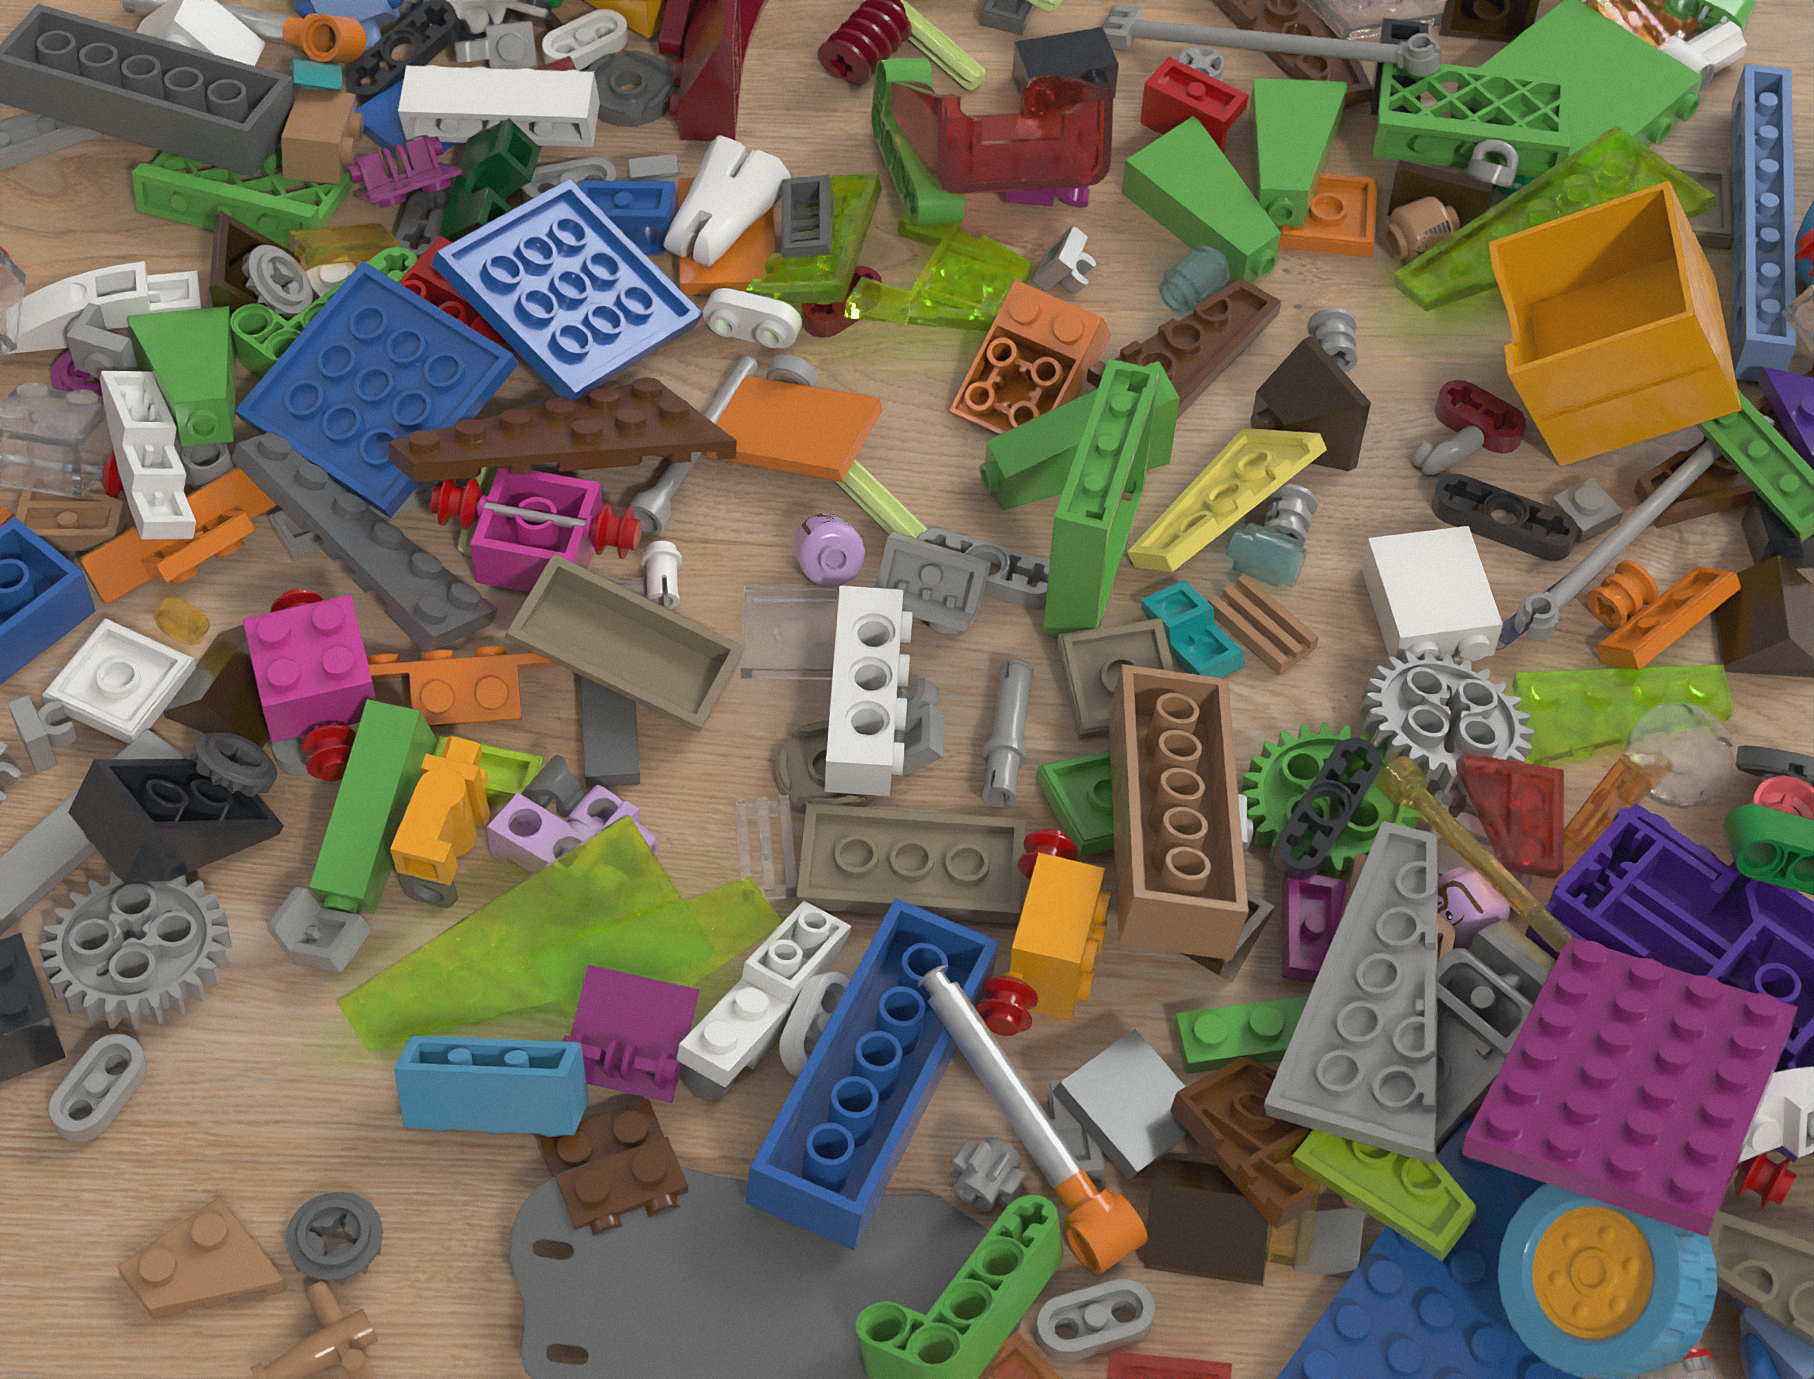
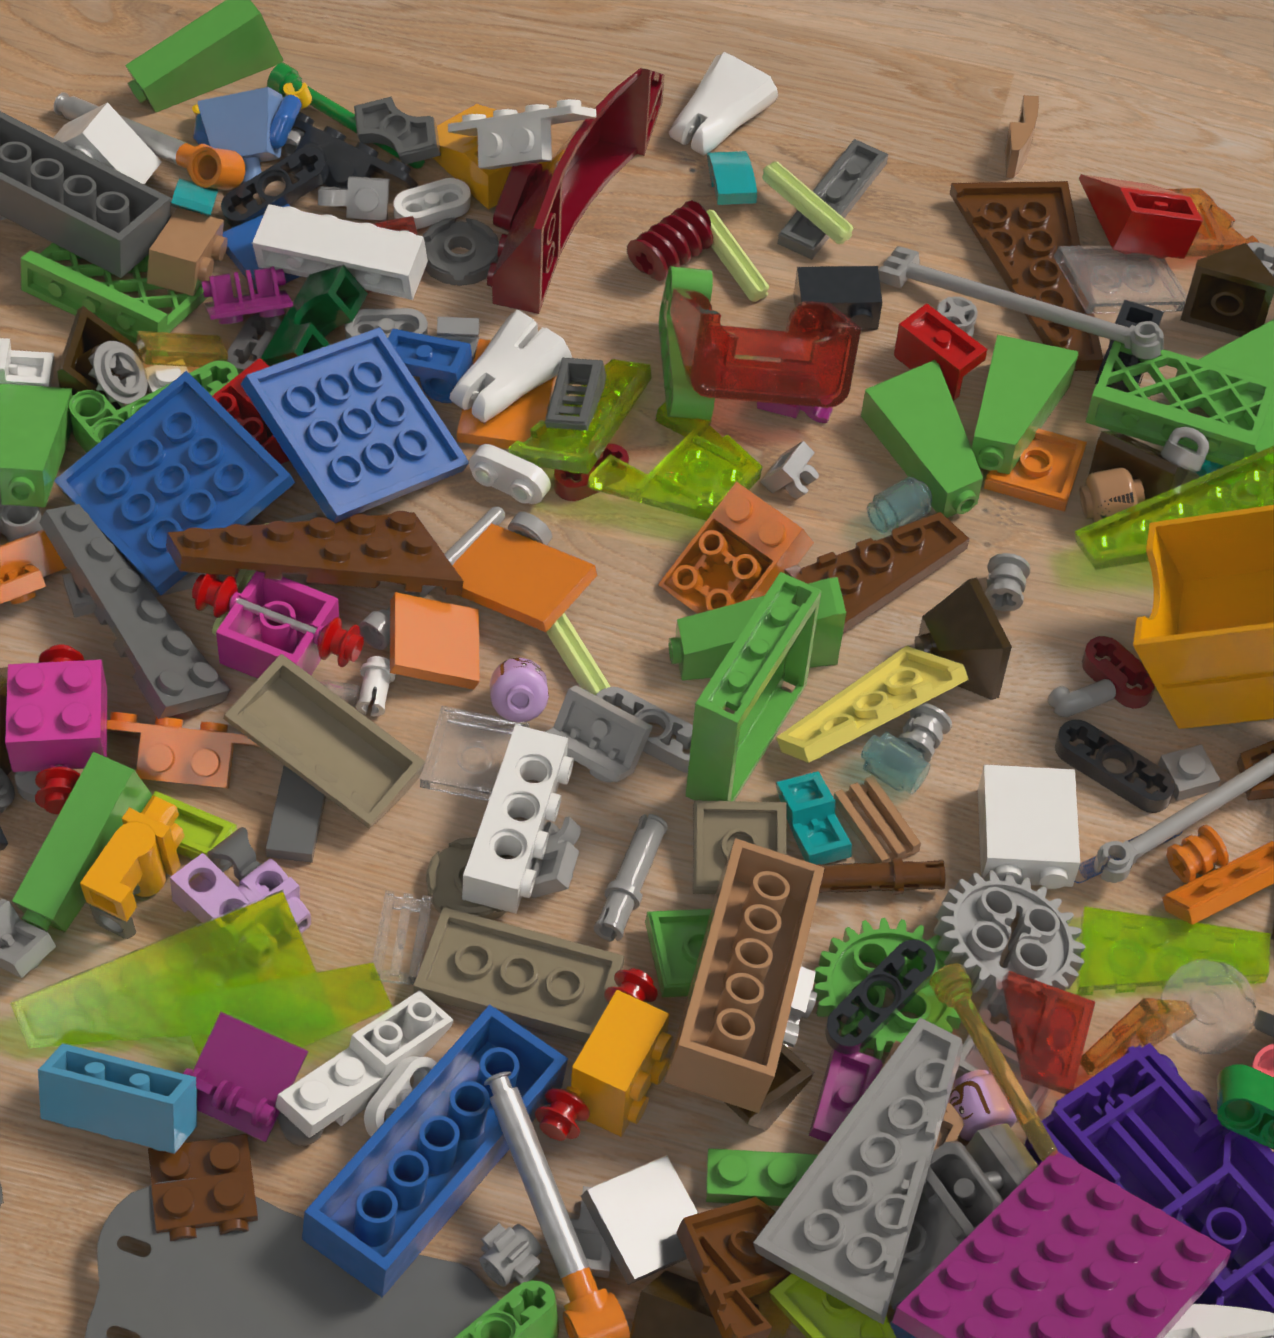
camera: 10 degrees right, 0 degrees up
none -> orange tile [390,592,480,690]
none -> reddish brown pin [815,858,946,895]

